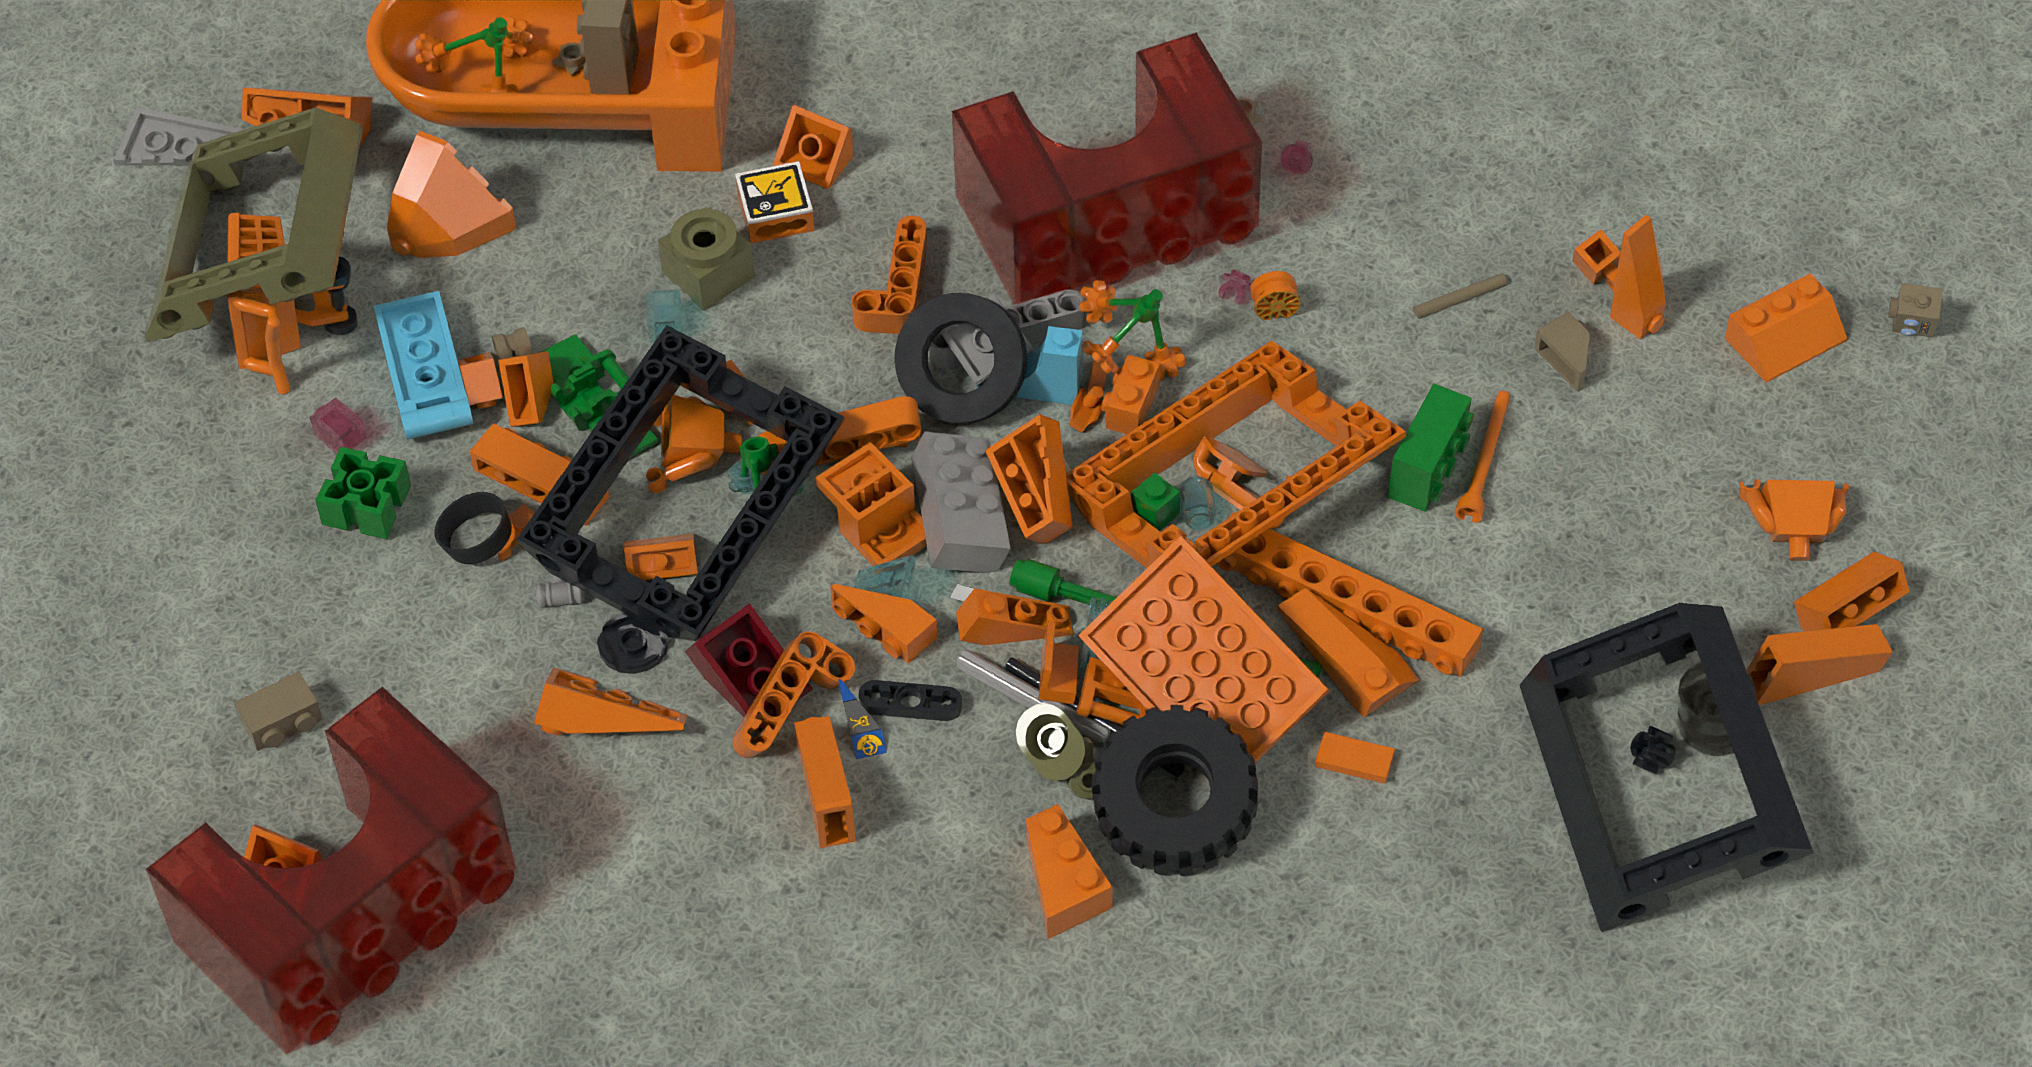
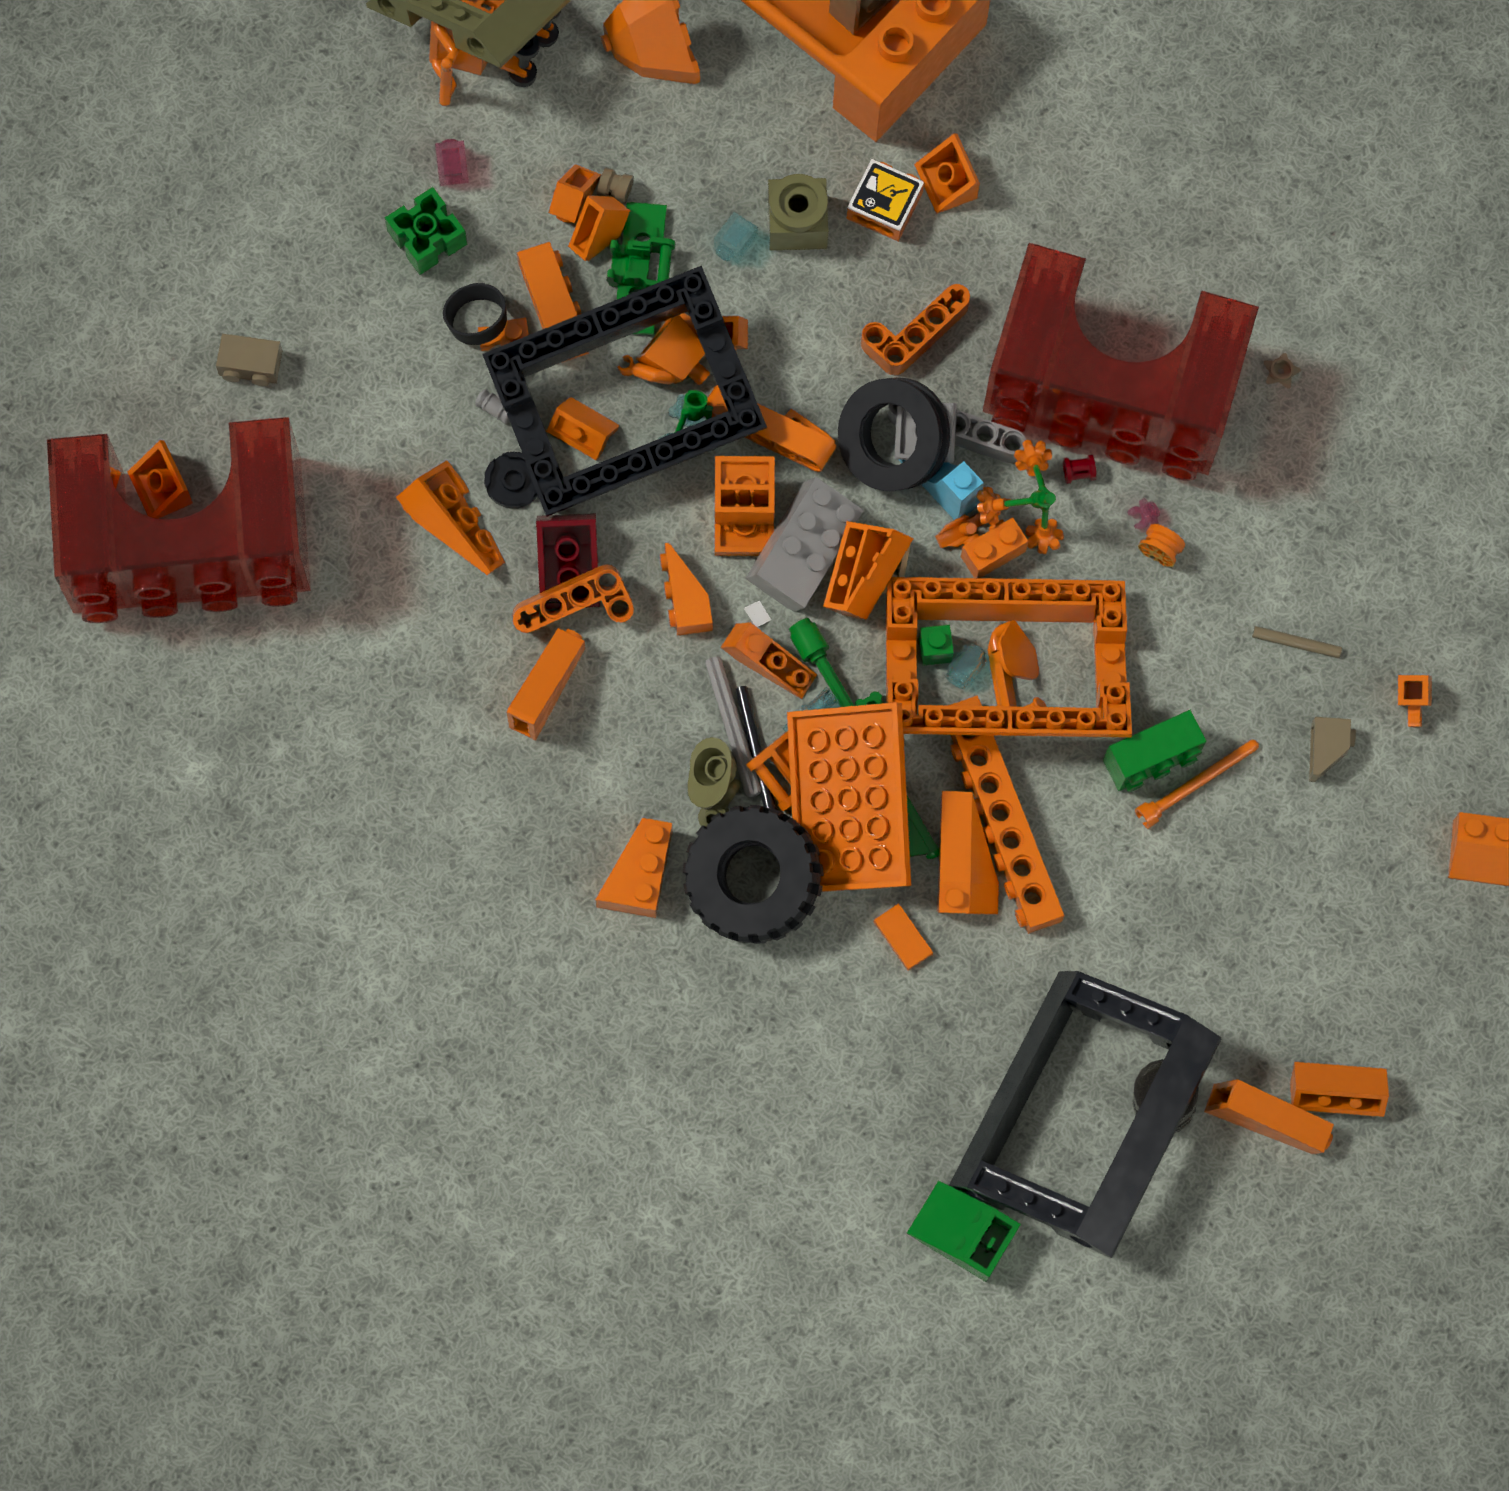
camera: 35 degrees right, 20 degrees up
medium azure hinge [373,291,474,440] -> none
sticker [838,679,887,759] -> none
clear light blue slope [854,555,916,599] -> none
black beam [858,680,962,721] -> none
orange panel [1038,621,1079,704] -> none
clear pink plate [1280,140,1313,175] -> none
orange wedge [1610,215,1666,340] -> none
black gear [1630,726,1676,774] -> none
orange torso [1739,479,1849,561] -> none
none -> green slope [906,1181,1021,1282]
none -> dark red bush [1063,454,1096,484]

